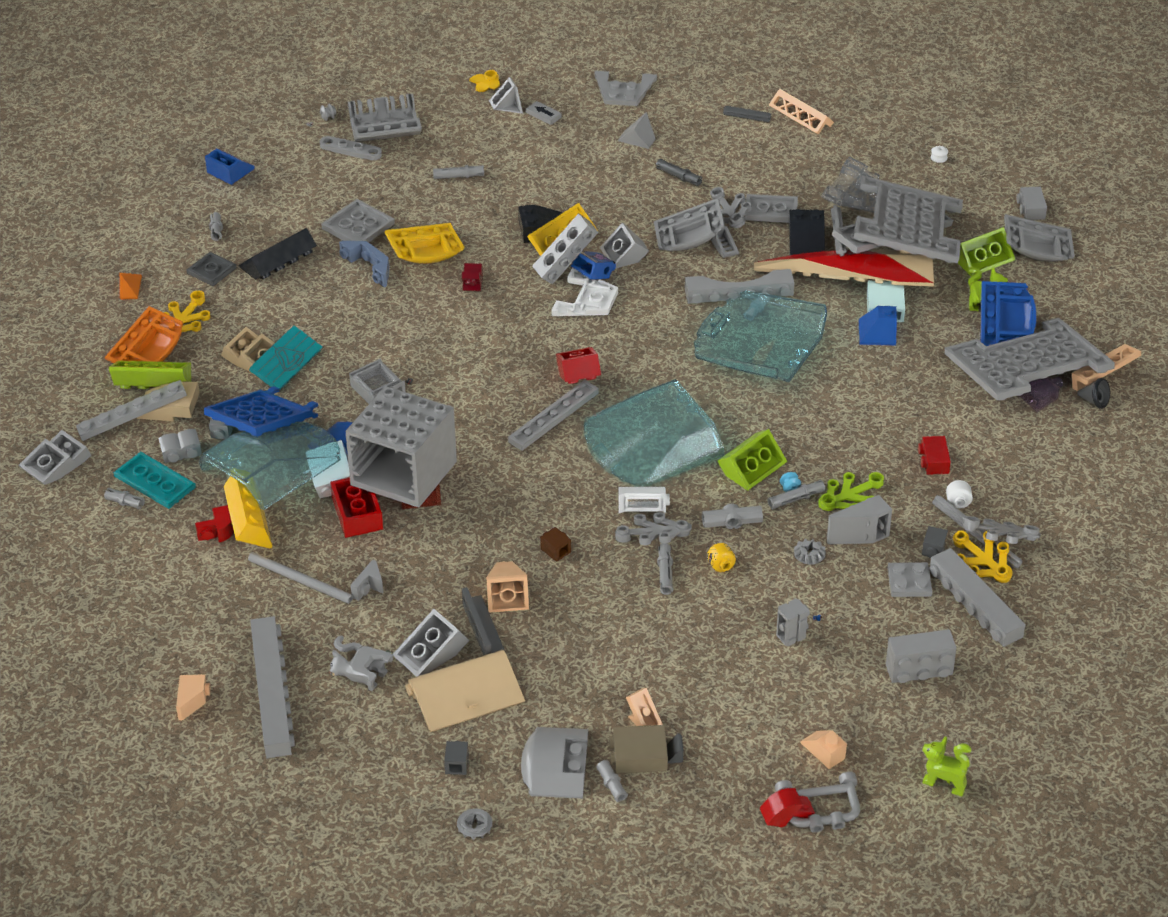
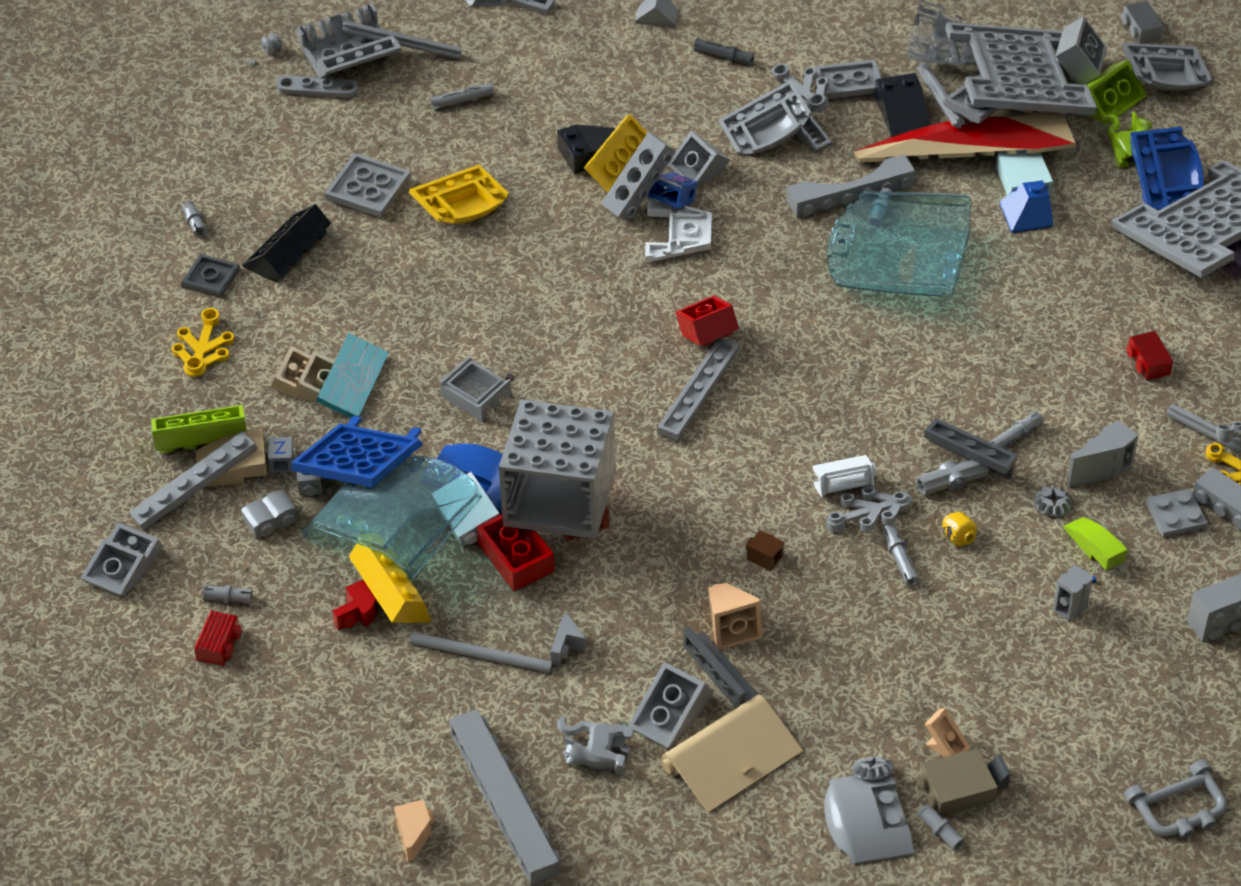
camera: 15 degrees left, 5 degrees up
orange slope [105,306,183,363] -> none
teal tile [113,451,196,509] -> none
orange slope [119,272,142,299] -> none
blue slope [205,148,255,185] -> none
sand blue slope [339,241,390,287] -> none
dark grey brick [444,741,469,775] -> none
dark red brick [461,263,483,292] -> none
clear light blue windscreen [584,379,724,487] -> none
lime slope [717,429,788,490] -> none
red brick [759,788,815,827] -> none
medium azure wheel [780,472,801,492] -> none
light nougat slope [801,730,847,769] -> none
lime plant [818,472,884,511] -> none
dark grey brick [922,526,948,558] -> none
white head [946,480,973,508] -> none
none -> red brick [194,610,242,666]
none -> light grey brick [268,437,294,473]
none -> light grey axle [342,21,462,59]
none -> light grey gear [853,756,893,781]
none -> dark grey fence [924,418,1017,479]
none -> light grey brick [1056,16,1107,85]
none -> lime slope [1063,517,1128,570]

